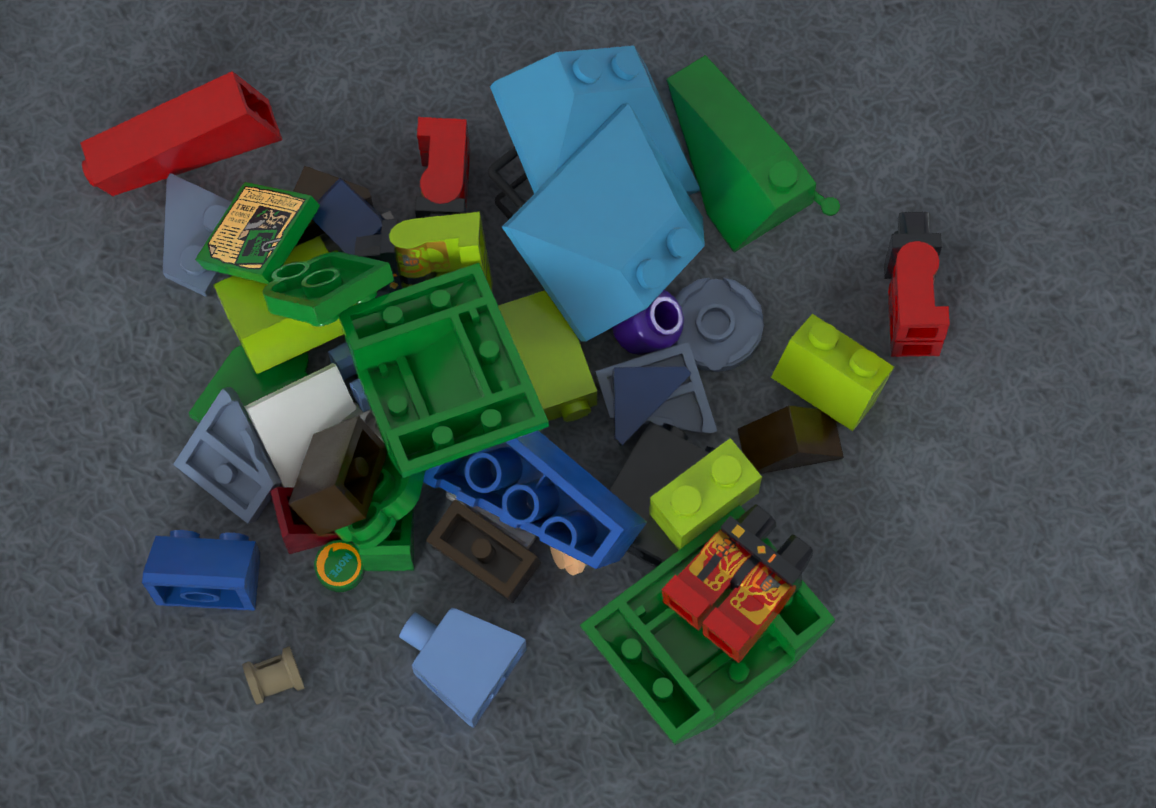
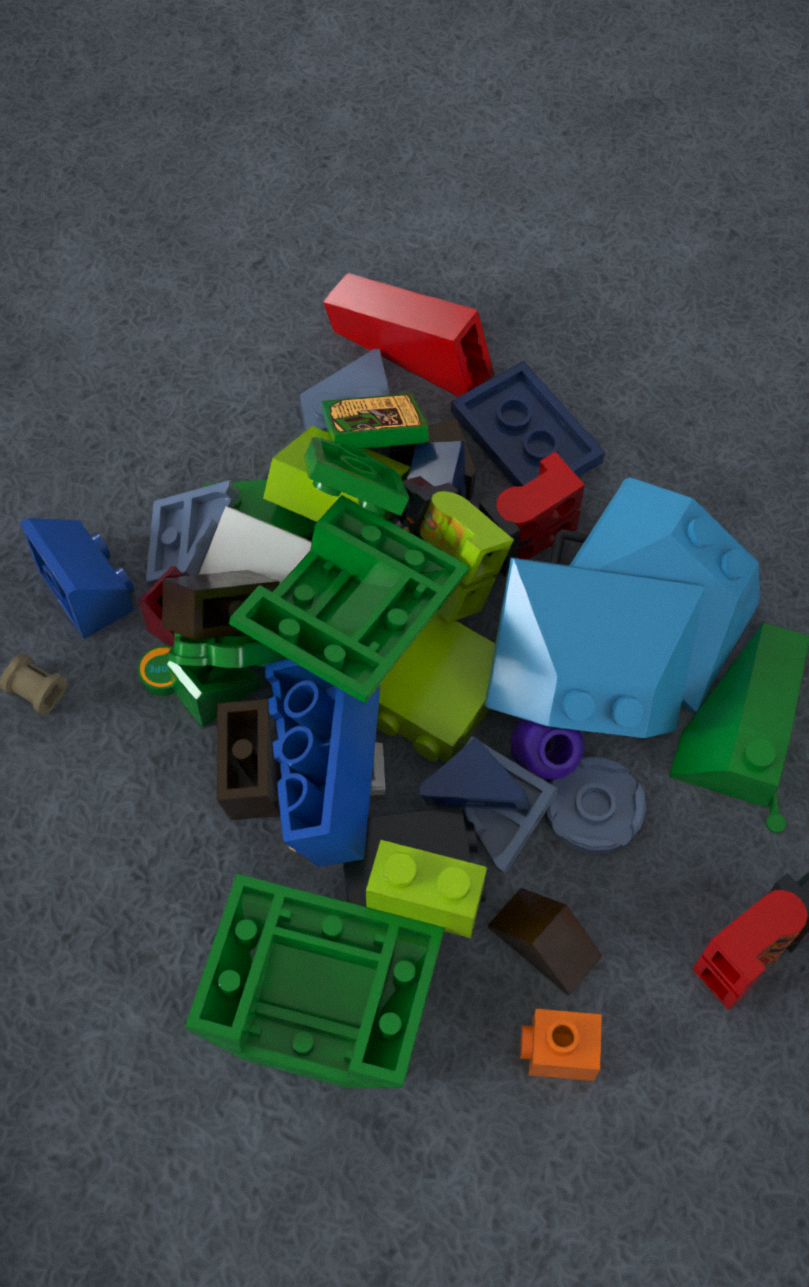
camera: 50 degrees right, 10 degrees down
medium blue torso [399,608,527,728] -> none
hips [662,504,813,663] -> none
lime brick [771,313,894,431] -> none
none -> dark blue plate [451,360,605,487]
none -> orange brick [520,1009,602,1081]

